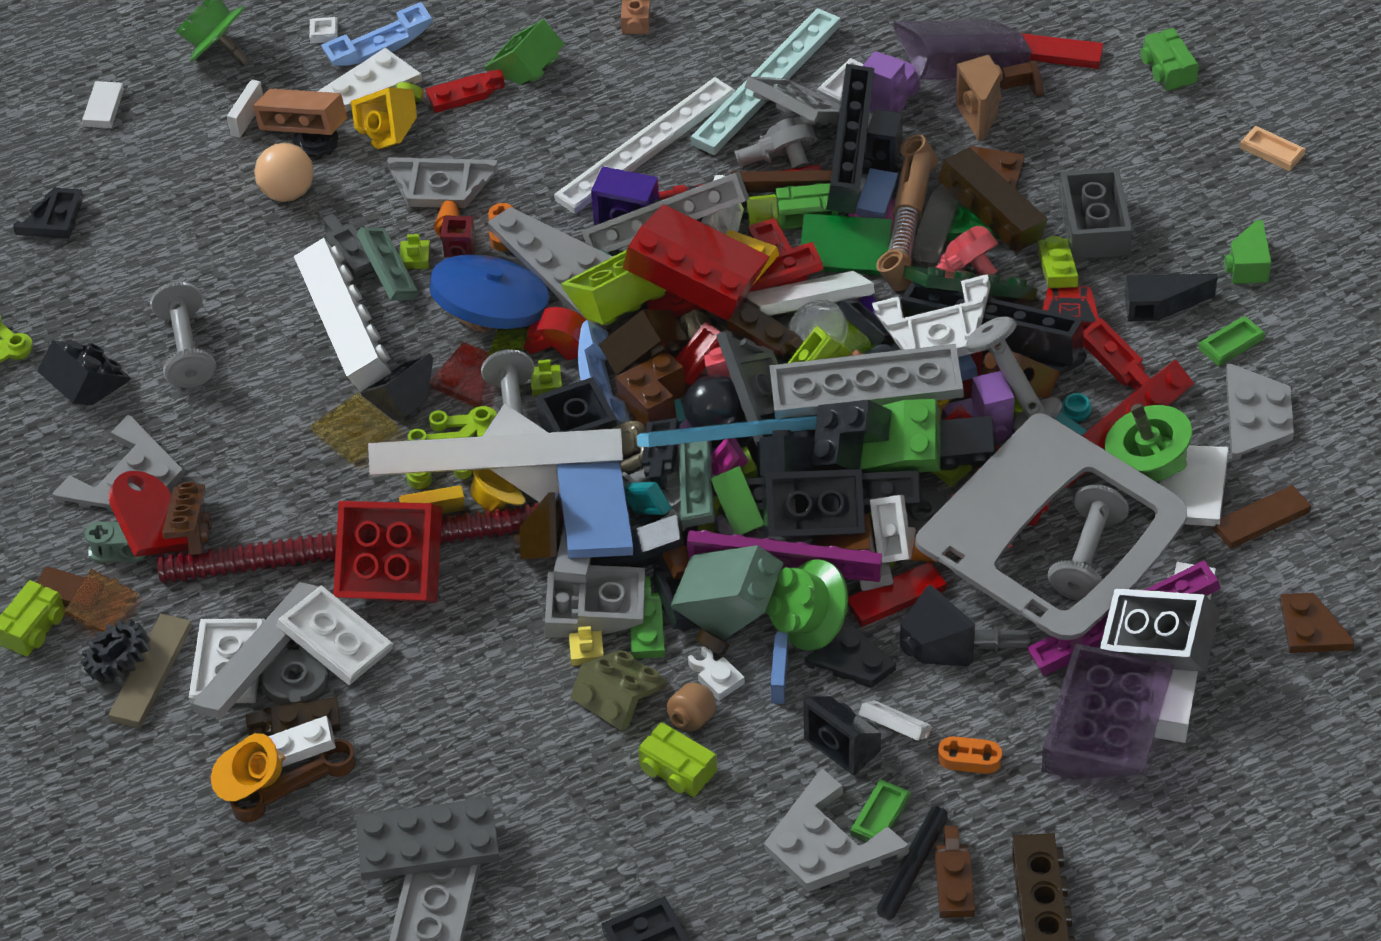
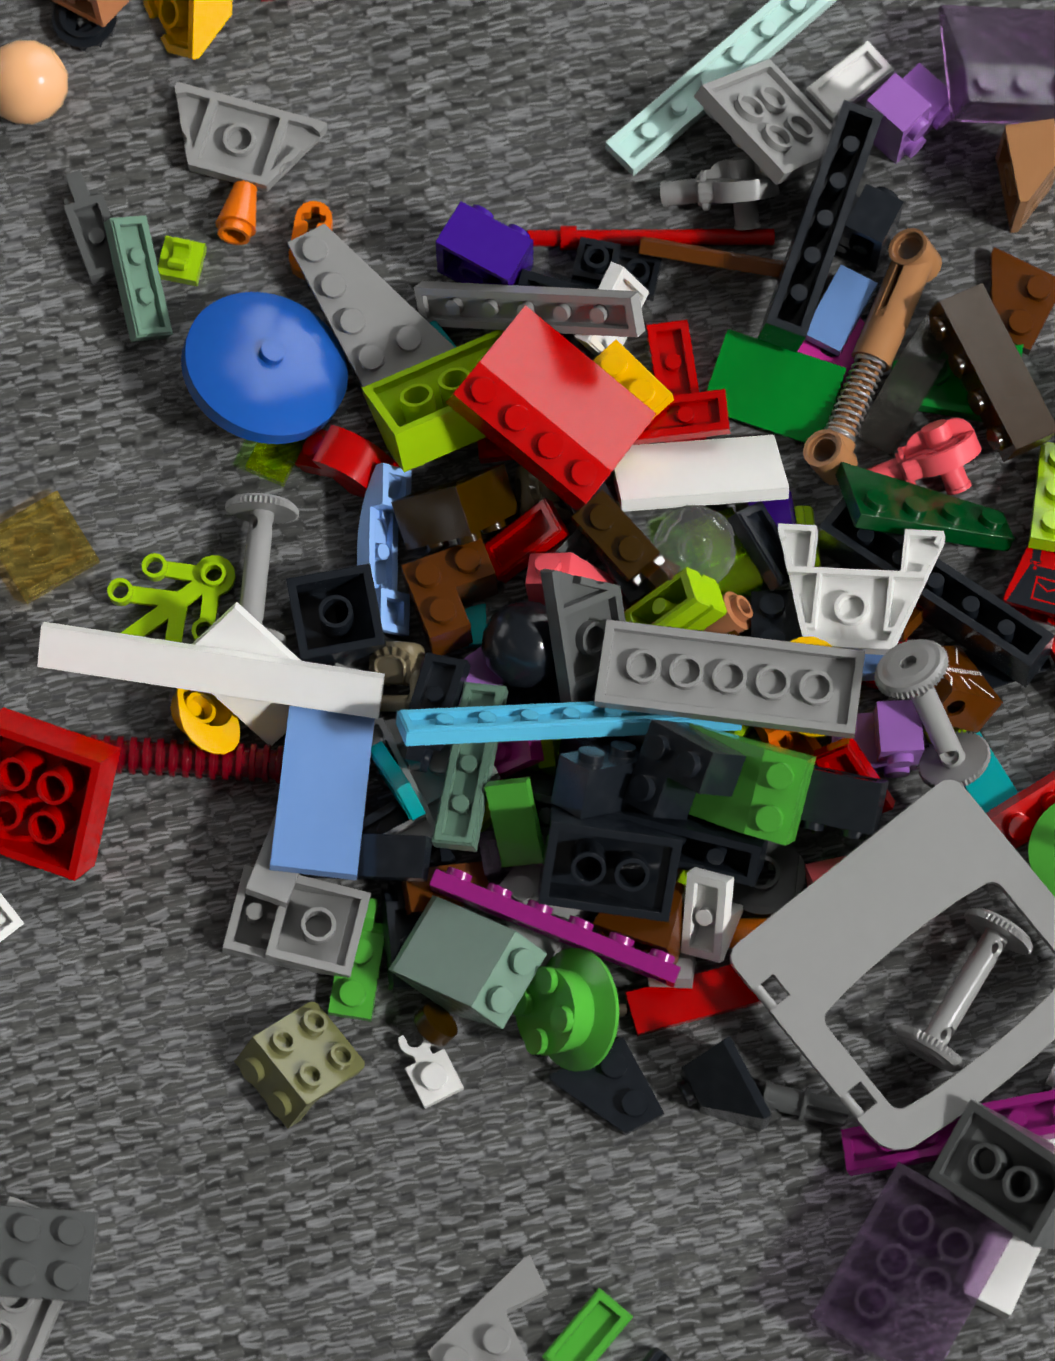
camera: 10 degrees right, 25 degrees up
white brick [294,238,391,392] -> none
black slope [361,353,434,421] -> none
yellow tile [399,485,465,514] -> none
clear red wing [430,342,489,408] -> none
dark red brick [440,216,476,257] -> none
dark brown slope [514,492,560,560] -> none
lime tile [531,359,562,397] -> none
white tile [554,77,735,214] -> none
light yellow tile [569,626,604,666] -> none
lime brick [638,722,717,797] -> none
medium nougat head [667,682,716,732] -> none
lime tile [747,194,779,225] -> none
medium blue tile [771,632,789,704] -> none
bright green brick [776,183,838,230] -> none
black slope [803,696,881,776] -> none
white tile [859,700,932,741] -> none
orange beam [938,736,1002,774] -> none
teal plate [1061,393,1092,422] -> none

